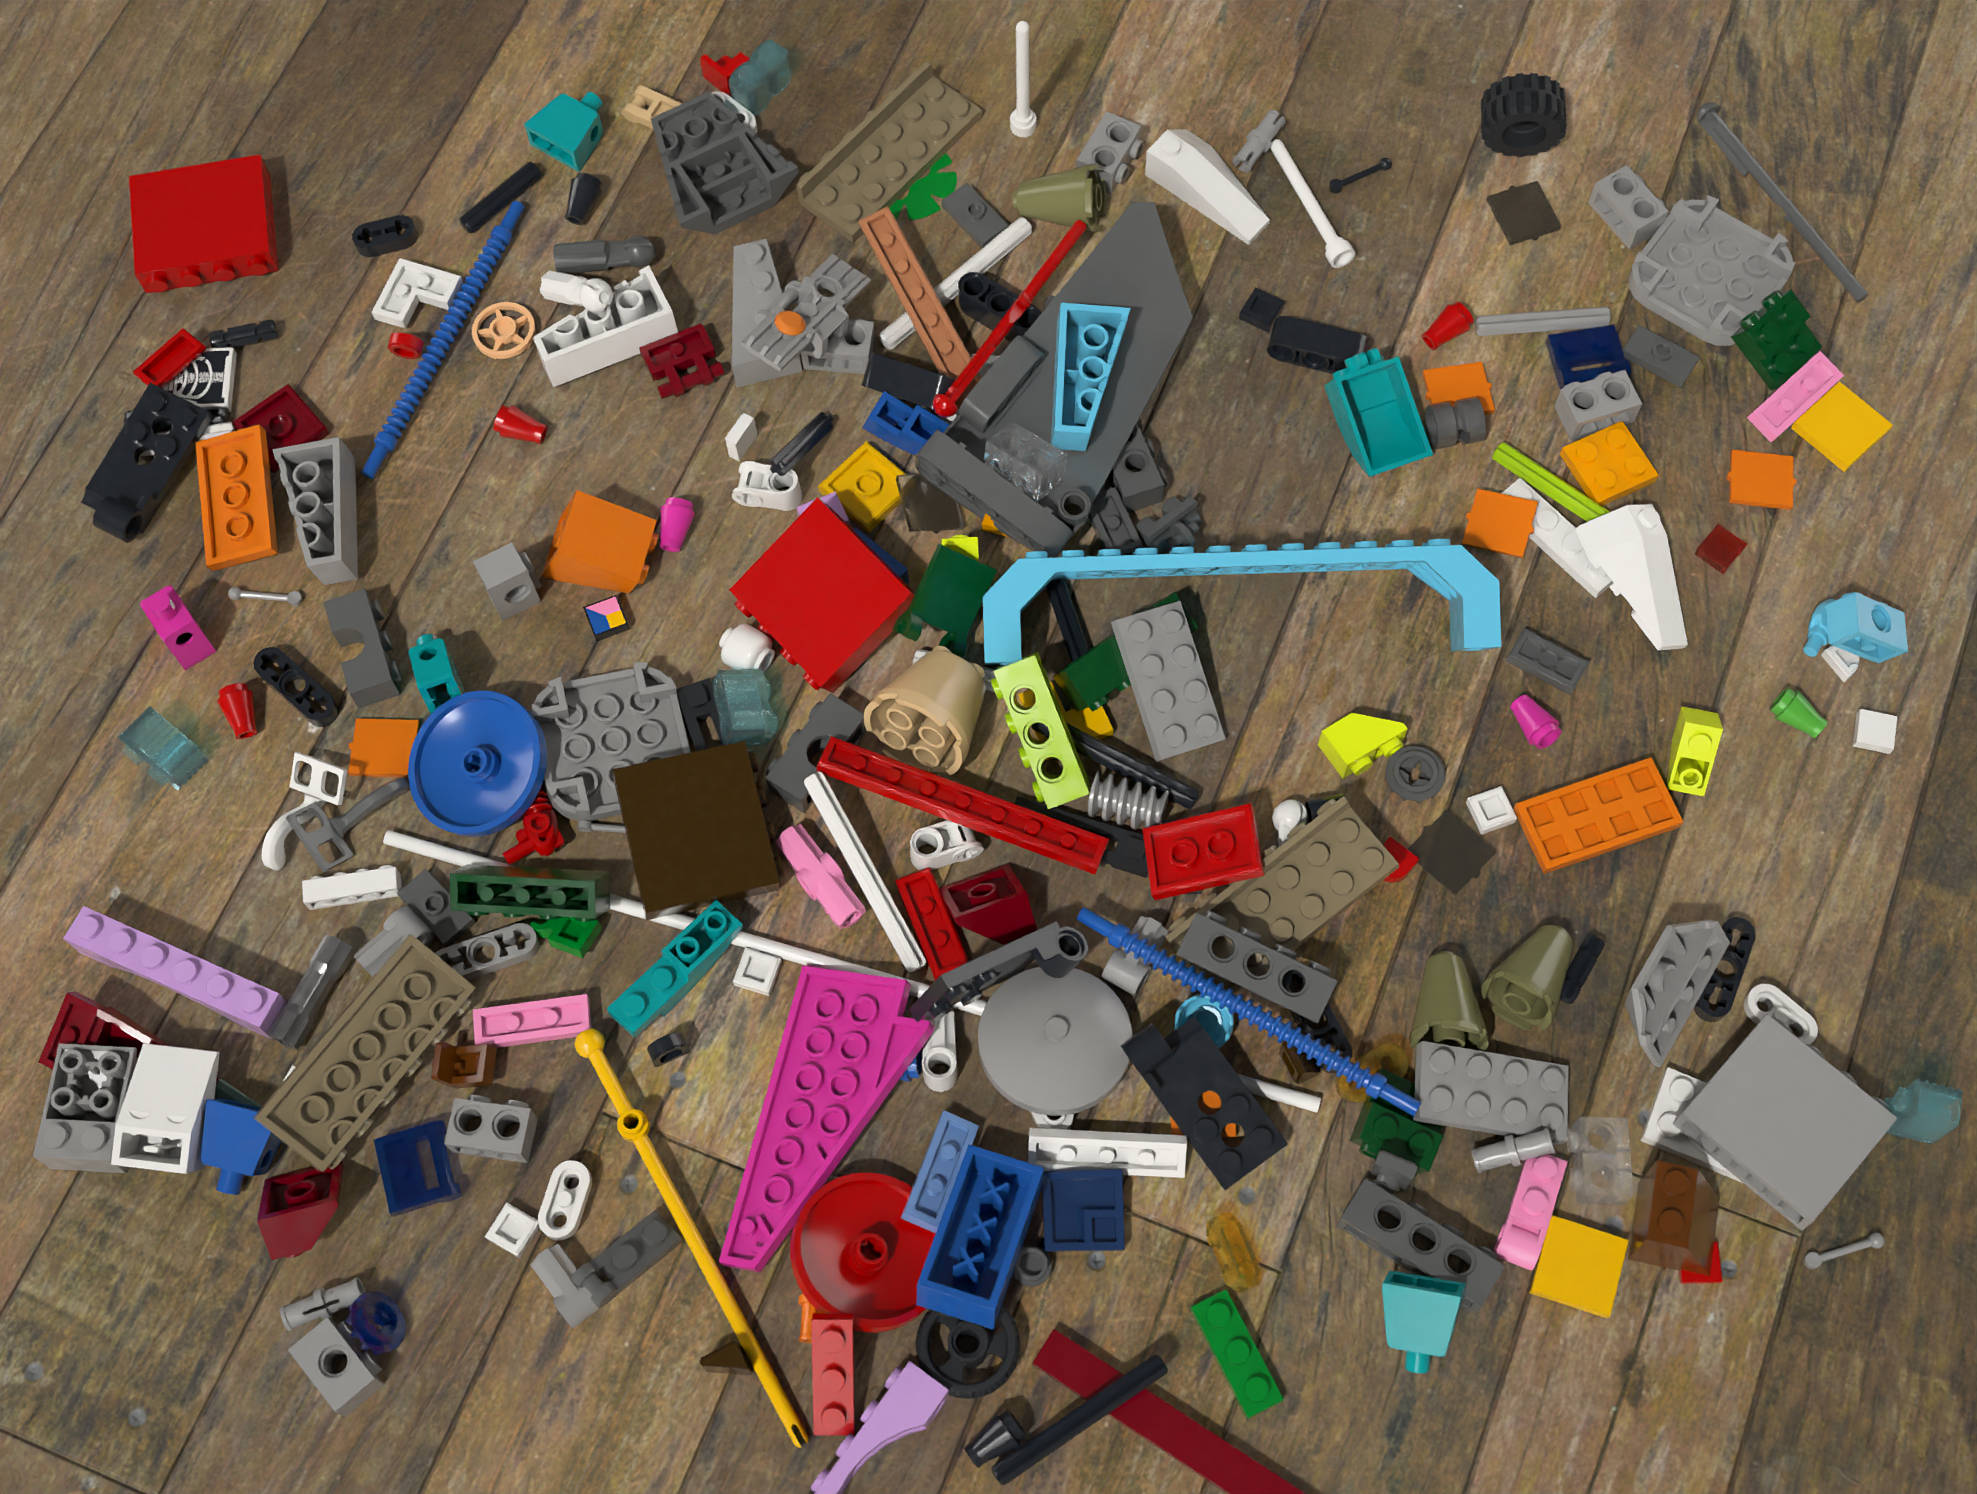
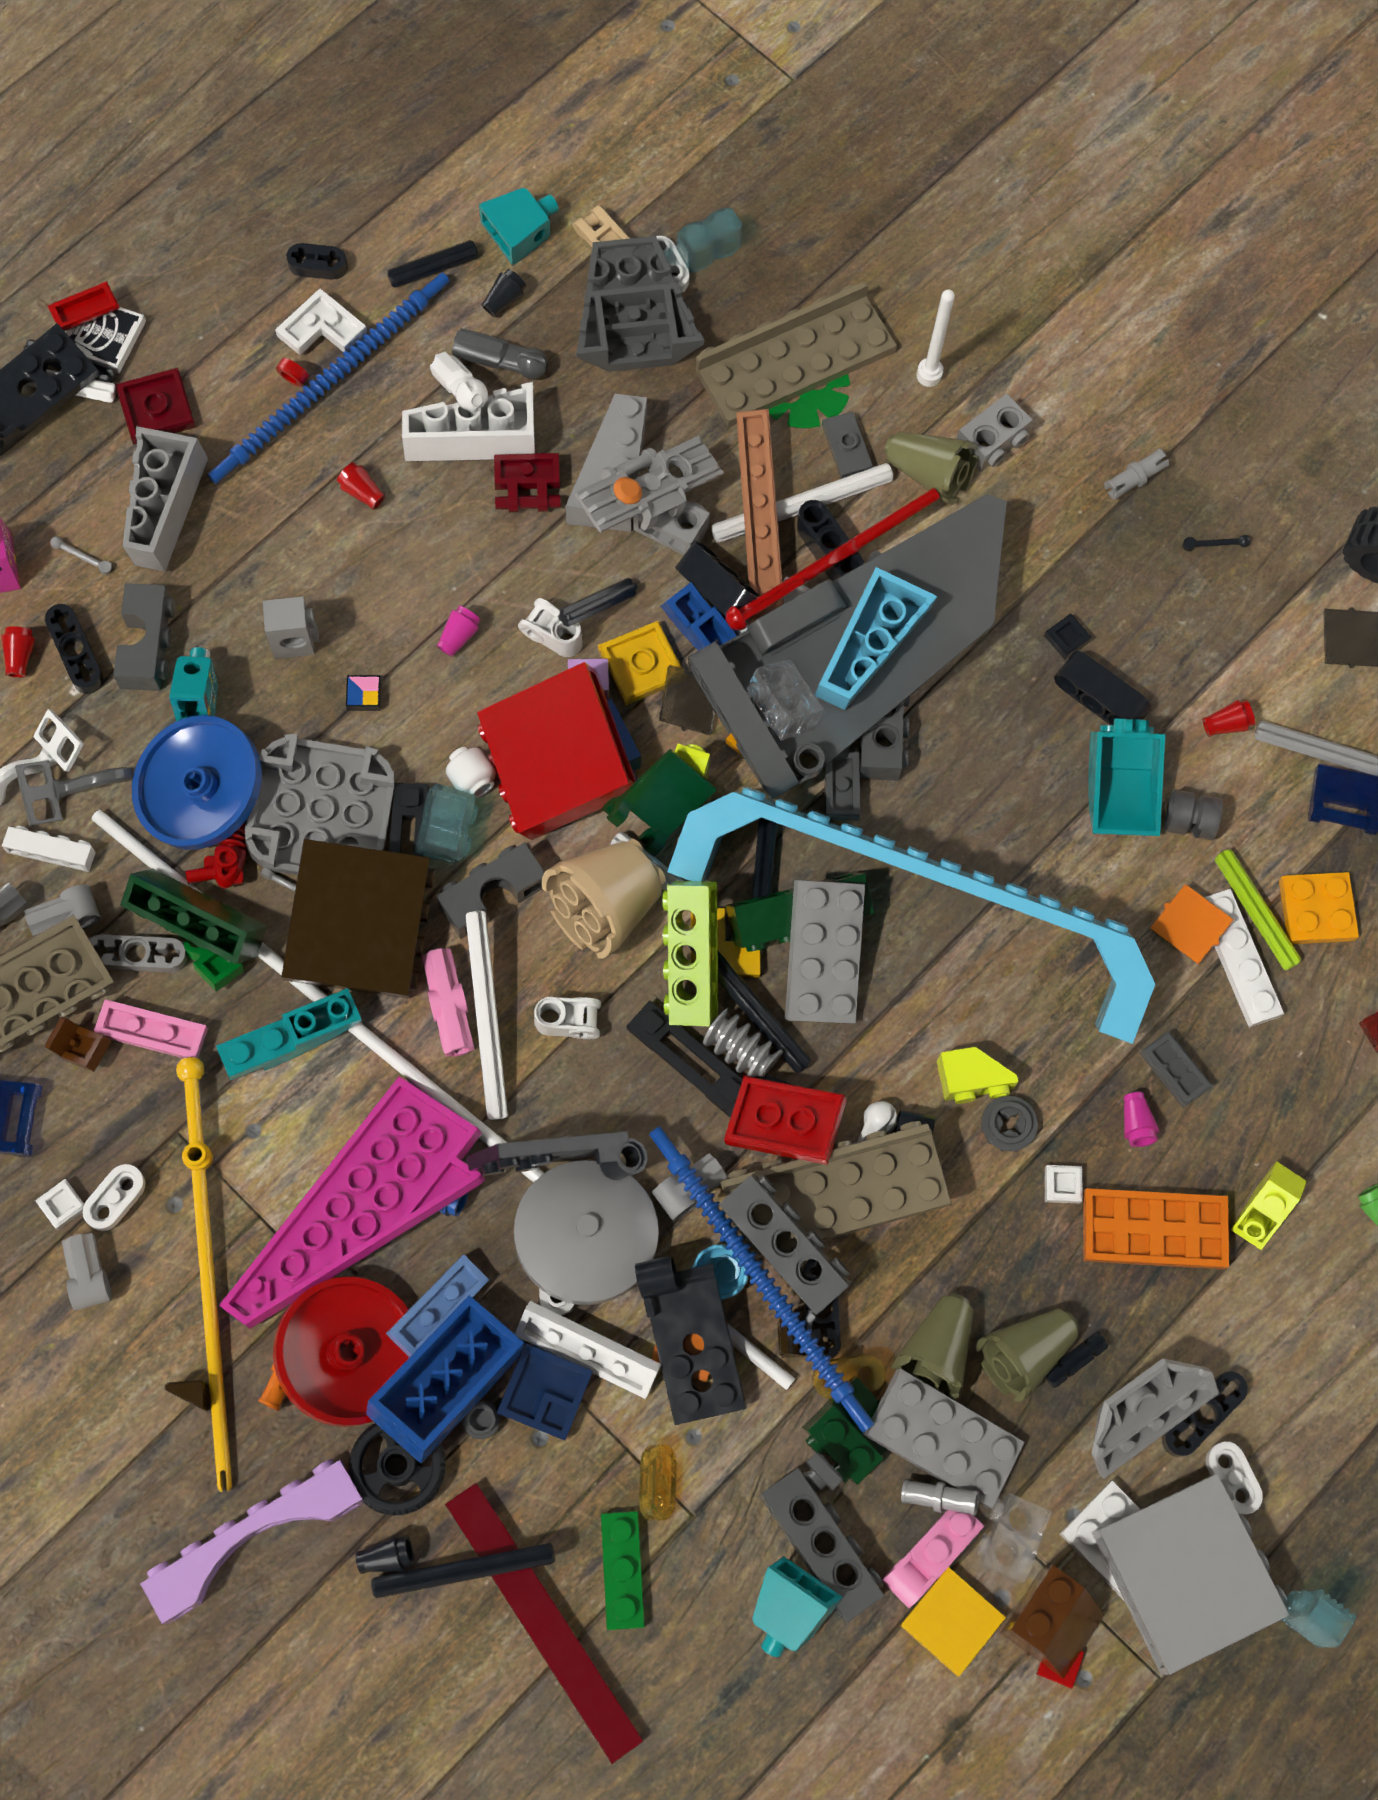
camera: 15 degrees right, 5 degrees up
red brick [129,154,279,293] -> none
orange plate [195,424,278,571] -> none
black axle [209,319,278,348] -> none
orange piece [348,718,420,778] -> none
dark grey plate [397,869,475,947] -> none
light grey brick [444,1095,538,1163] -> none
light nougat wheel [472,302,536,359] -> none
orange slope [541,490,658,594] -> none
dark grey plate [571,1210,682,1308] -> none
black tile [647,1033,690,1067] -> none
red panel [700,52,753,98] -> none
white tile [725,413,758,462] -> none
white tile [733,947,782,996] -> none
plate [811,1313,855,1436] -> none
red tile [817,736,1109,875] -> none
red tile [895,867,969,981] -> none
white piece [922,1011,958,1092] -> none
dark red slope [939,864,1037,944] -> none
dark grey hips [1136,496,1203,554] -> none
white wedge [1145,129,1270,245] -> none
white piece [1270,139,1355,268] -> none
red tile [1383,837,1420,883] -> none
clear smoke piece [1408,810,1496,895] -> none
orange piece [1422,362,1495,415] -> none
light grey brick [1554,370,1642,441] -> none
white wedge [1575,504,1688,650] -> none
light grey hinge [1803,1233,1885,1269] -> none

